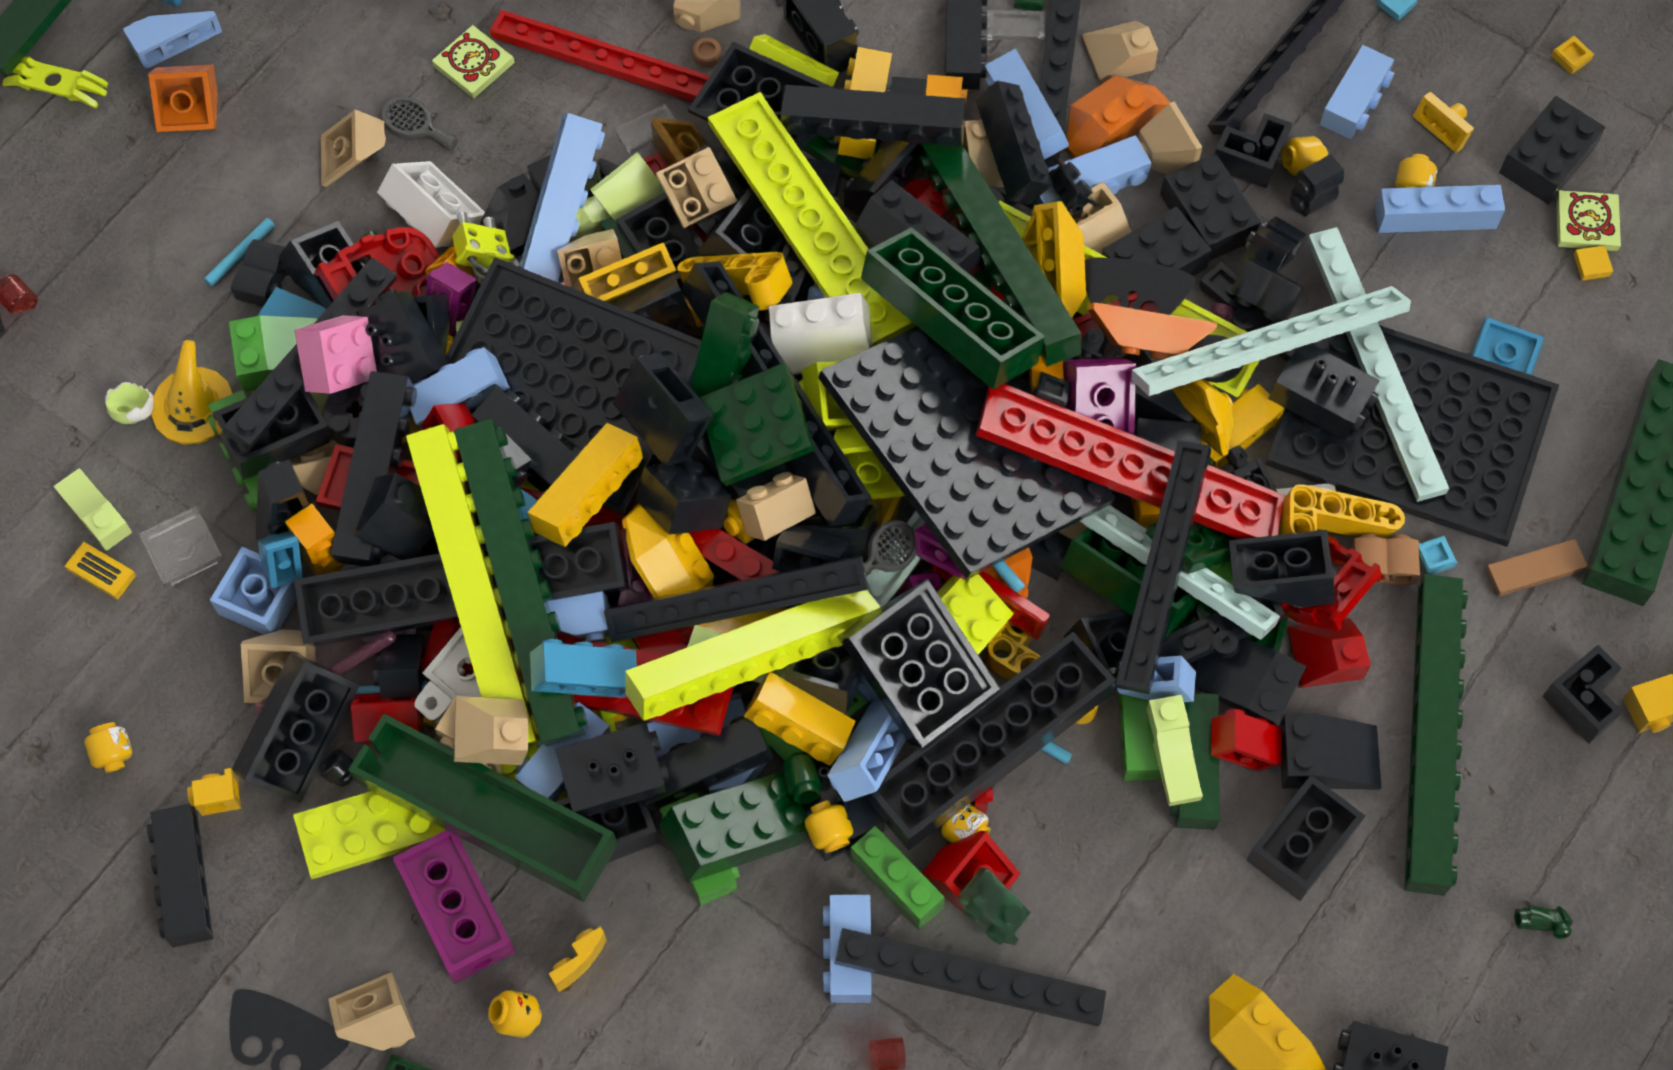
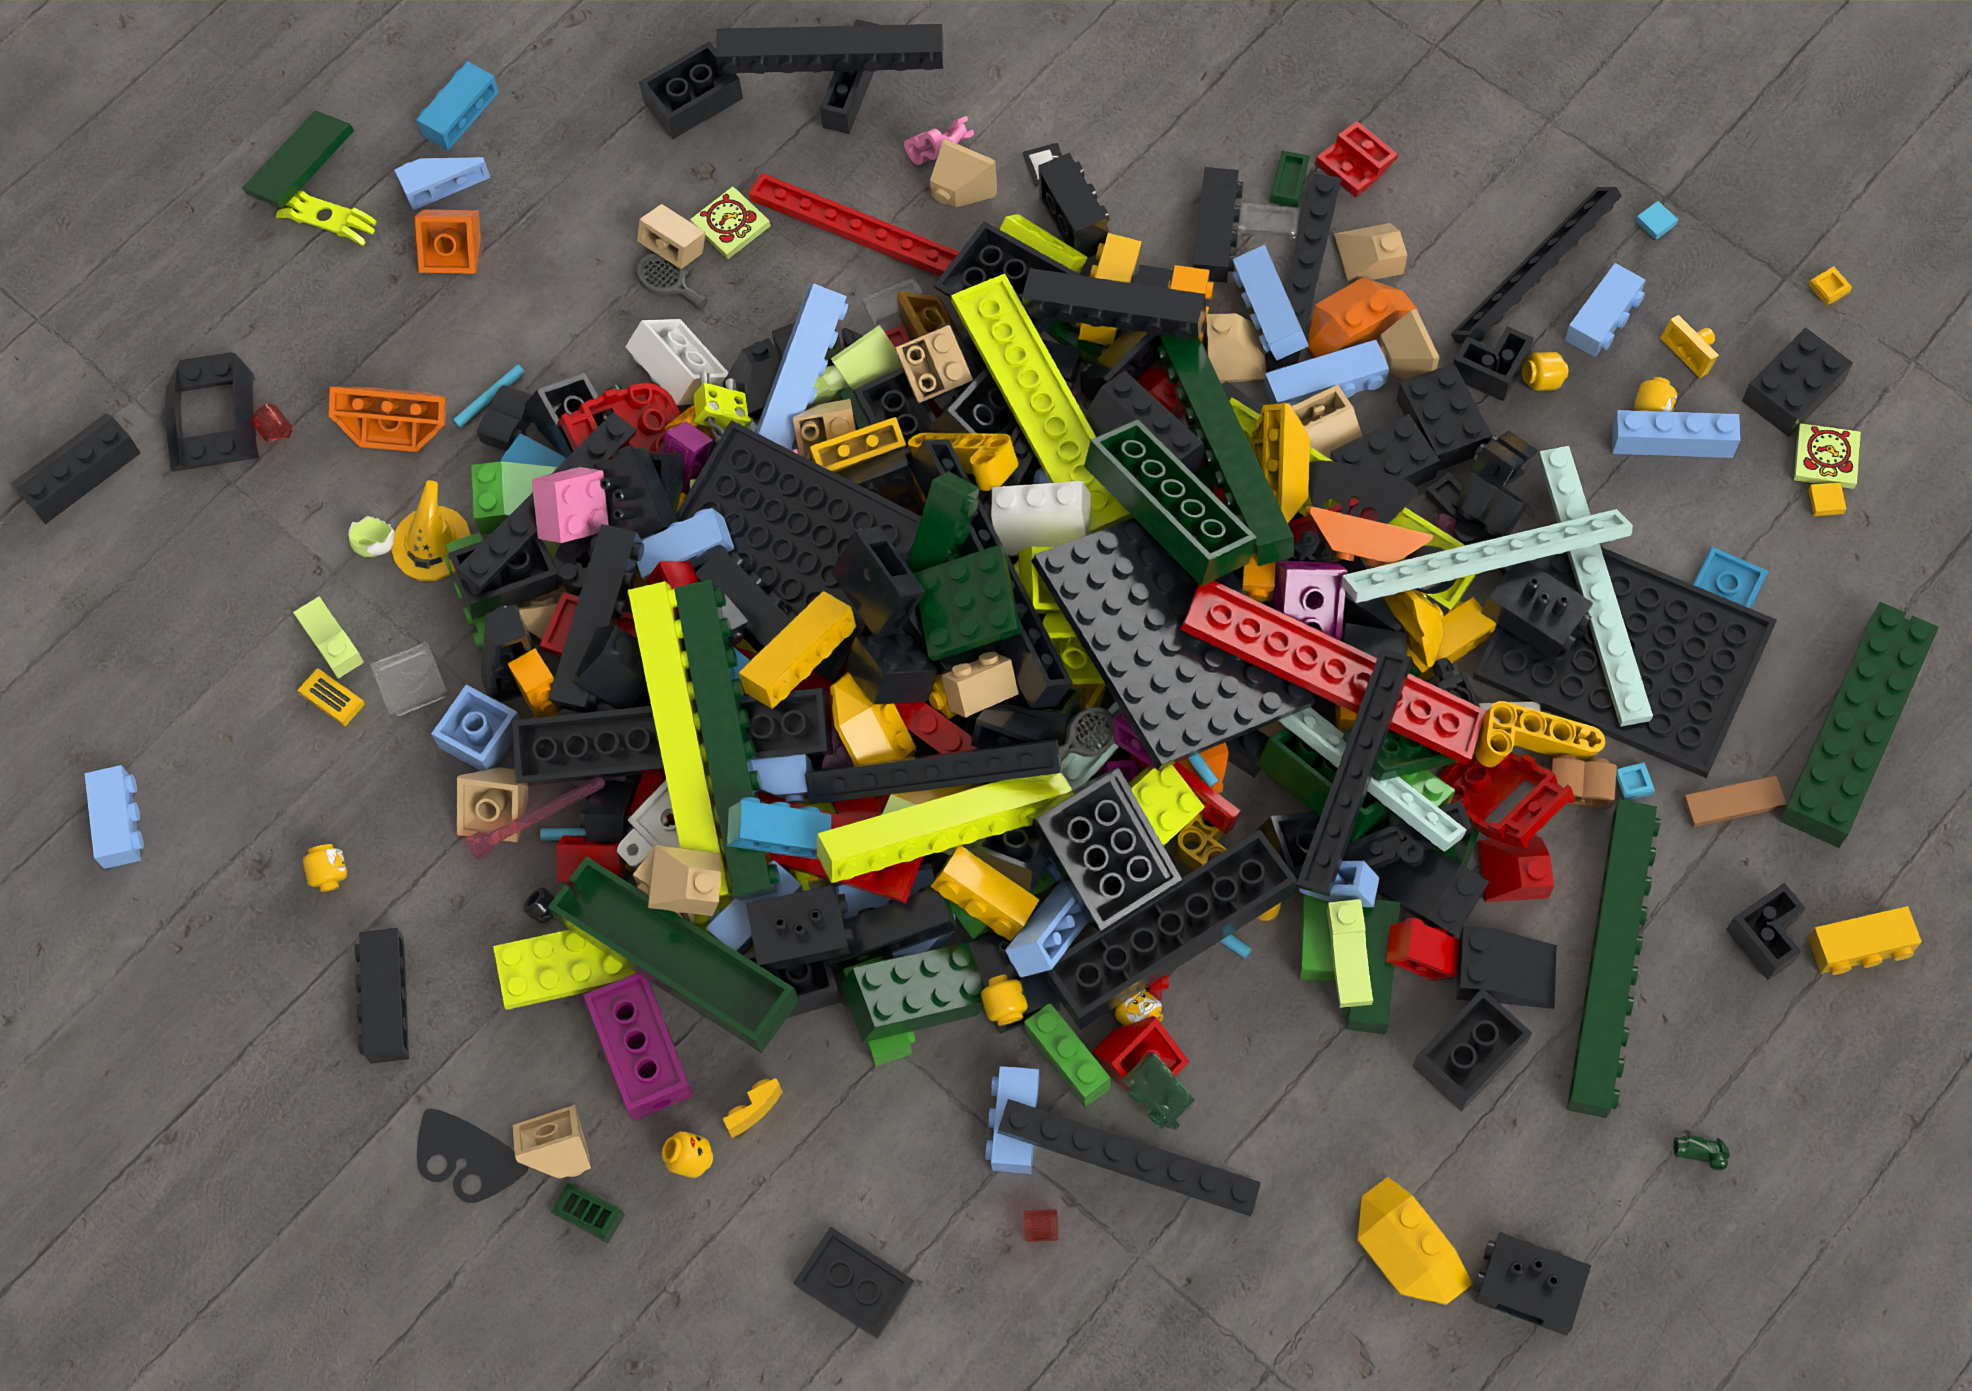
camera: 10 degrees right, 0 degrees up
yellow brick [187,768,241,816] -> none
black slope [232,652,360,803] -> none
dark azure slope [257,531,303,588] -> none
tan slope [321,109,386,187] -> none
medium nougat tile [693,38,722,67] -> none
dark green brick [782,753,822,805] -> none
black brick [975,80,1053,204] -> none
black slope [1033,371,1071,408] -> none
black hinge [1049,156,1097,214] -> none
black slope [1229,530,1336,607] -> none
black brick [1290,154,1344,217] -> none
none -> orange wedge [329,386,447,452]
none -> tan brick [637,204,706,269]

